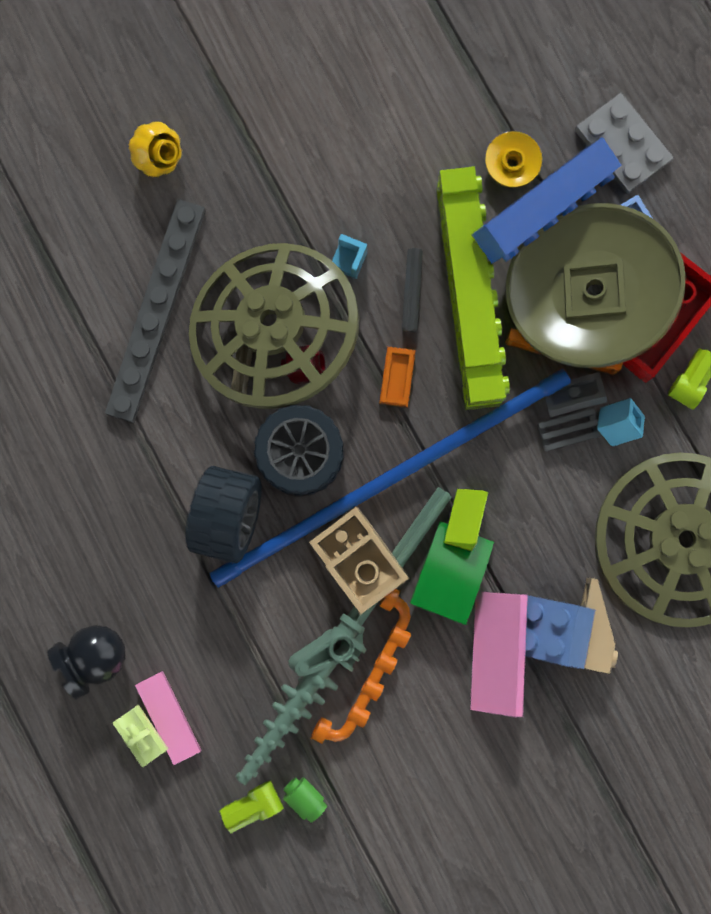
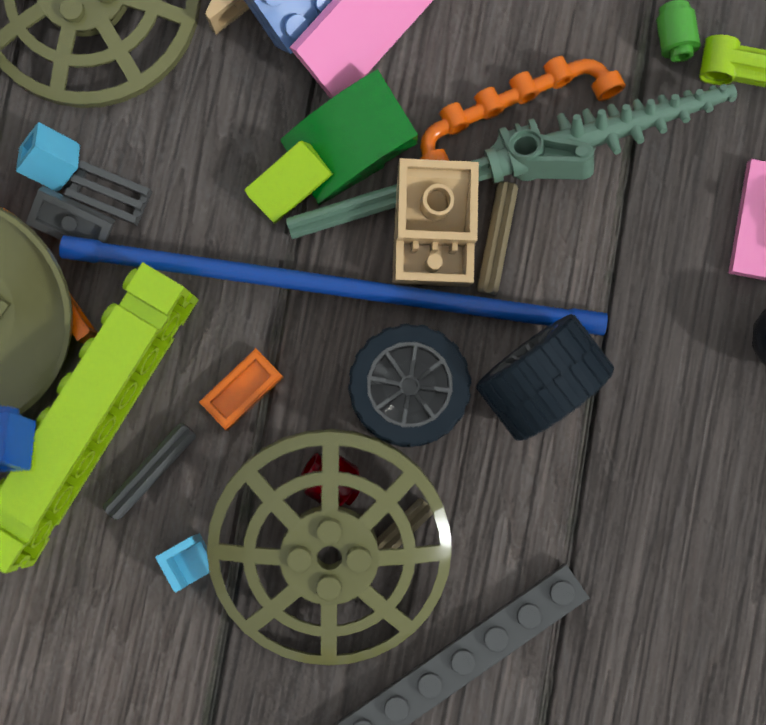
camera: 140 degrees left, 0 degrees up
none -> dark tan axle [477,181,518,295]

